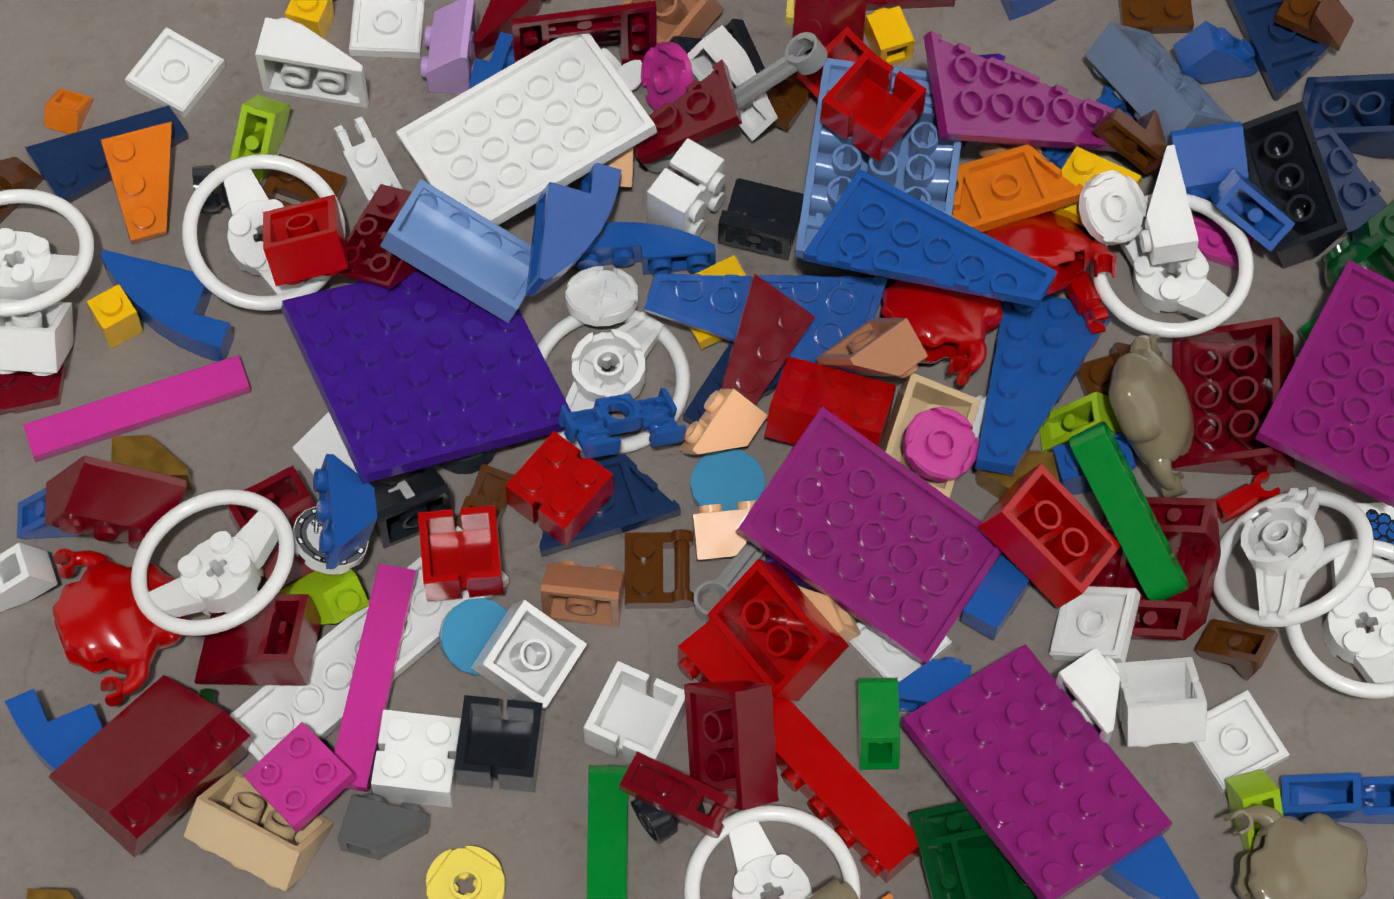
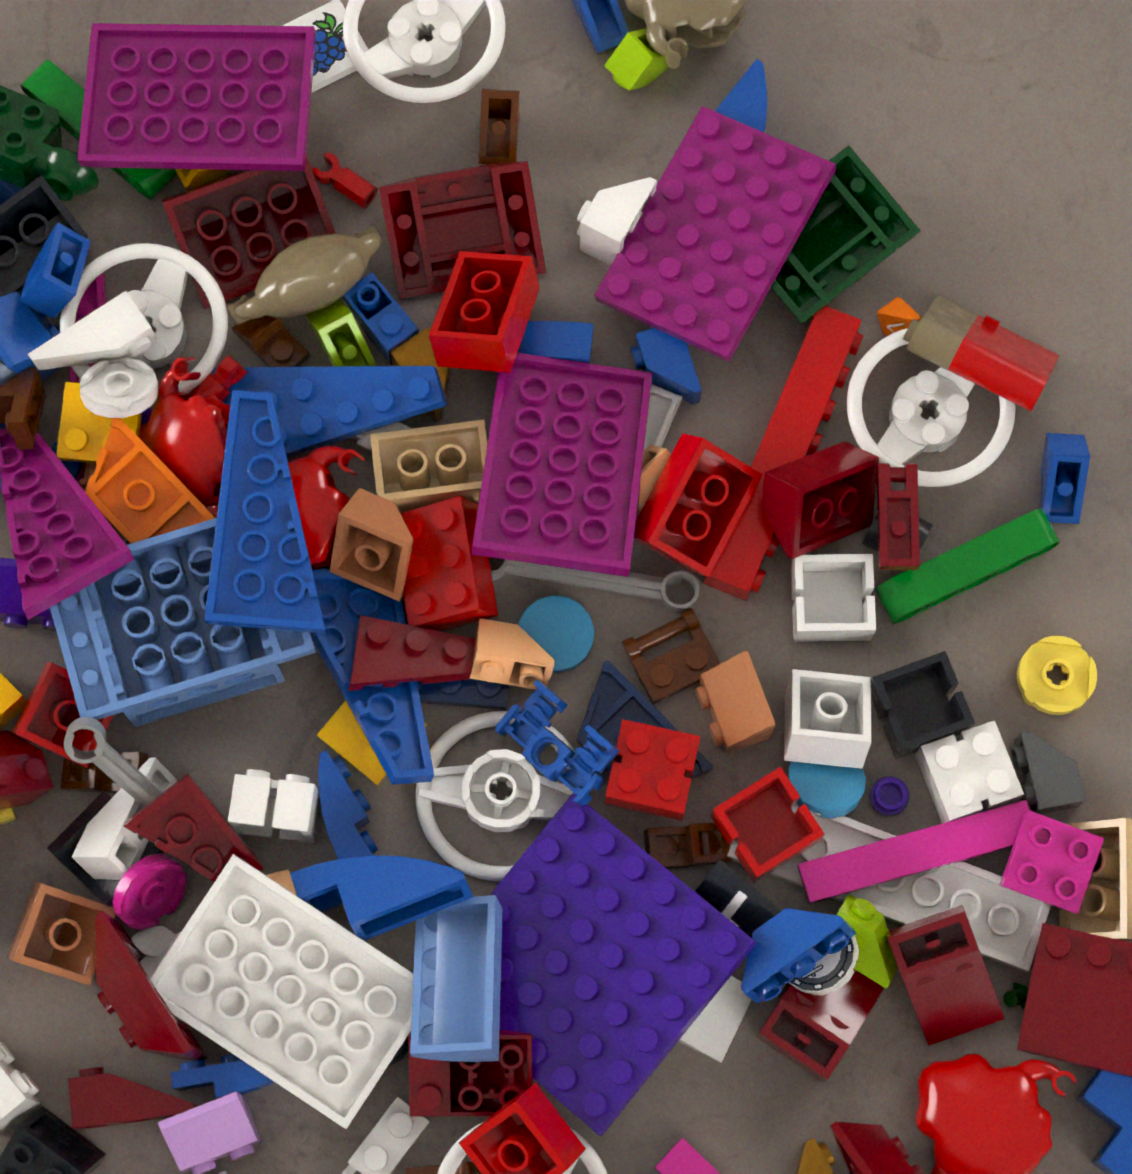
camera: 115 degrees left, 10 degrees up
white piece [131,489,295,636] -> none
white tile [565,266,638,326] -> none
light nougat slope [691,500,756,560] -> none
black bracket [718,178,804,260] -> none
red piece [820,49,927,162] -> none
green slope [857,677,900,770] -> none
dark pink tile [902,407,979,482] -> none
white tile [1049,586,1141,663] -> none
green beam [1069,421,1189,601] -> none
white piece [1116,657,1207,747] -> none
white tile [1189,690,1290,794] -> none
white piece [1213,487,1374,627] -> none
none -> dark purple plate [869,776,909,816]

